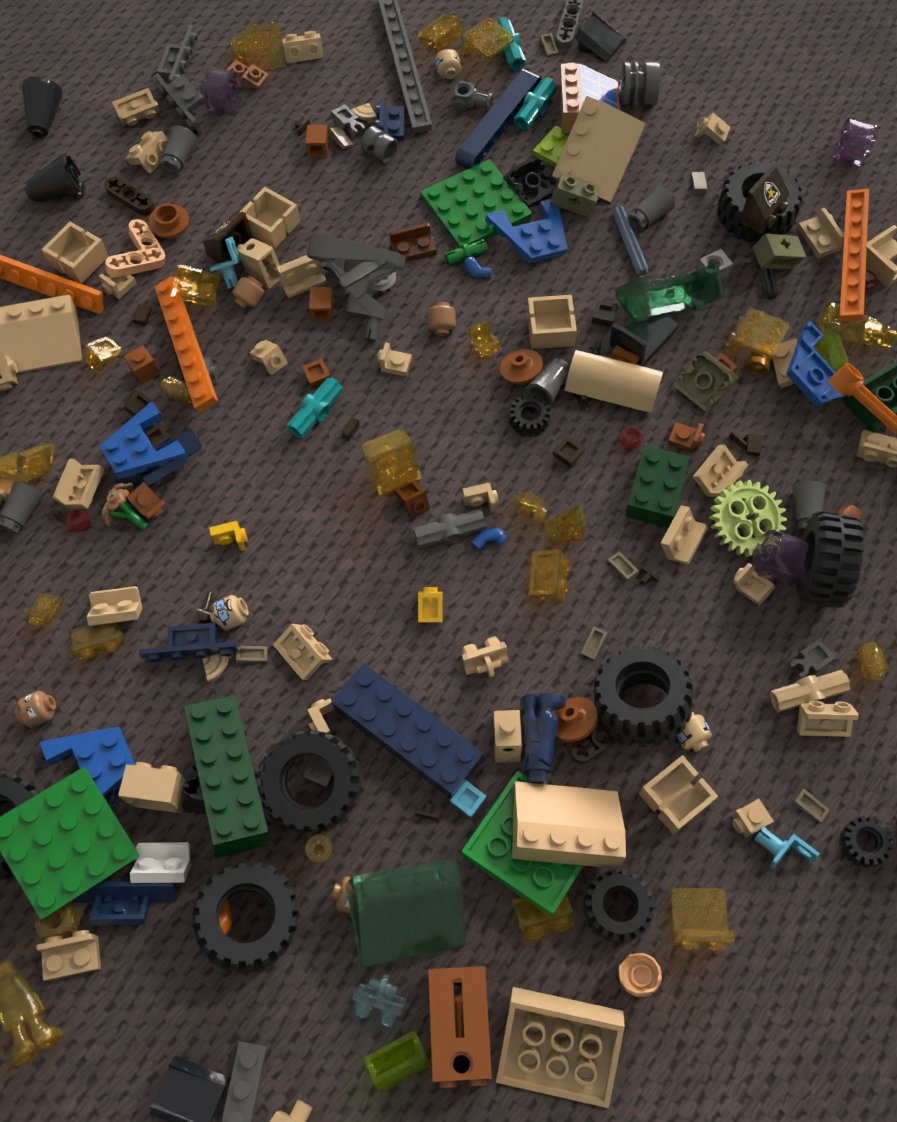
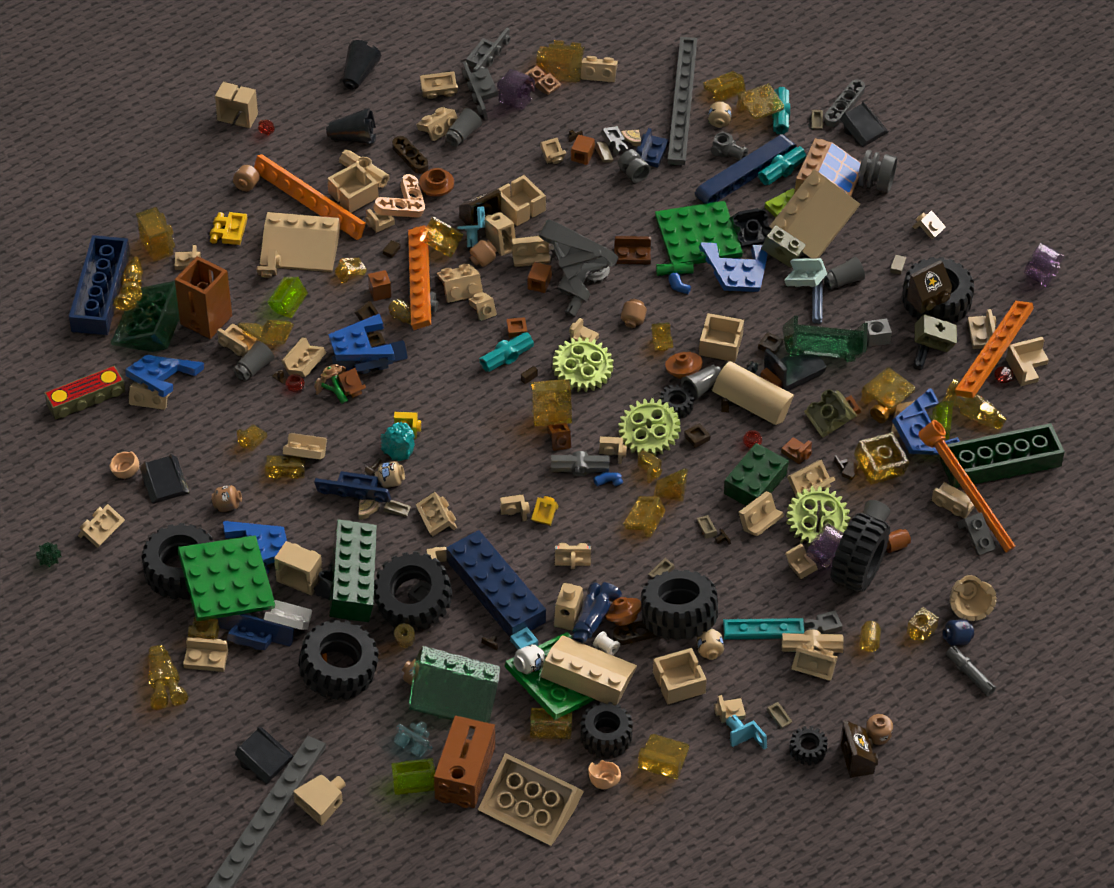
camera: 15 degrees right, 15 degrees down
none -> clear neon green brick [267,277,308,318]
none -> tan piece [339,150,389,188]
none -> teal hair [381,422,415,461]
none -> tan bracket [437,264,483,303]
none -> tan bracket [500,495,530,521]
none -> white head [514,644,545,674]
none -> tan bracket [540,138,566,164]
none -> yellowish green gear [552,337,613,392]
none -> white bush [593,632,620,655]
none -> yellowish green gear [619,398,681,457]
none -> teal tile [723,618,804,639]
none -> light aqua bracket [785,258,827,287]
none -> clear yellow brick [854,432,910,485]

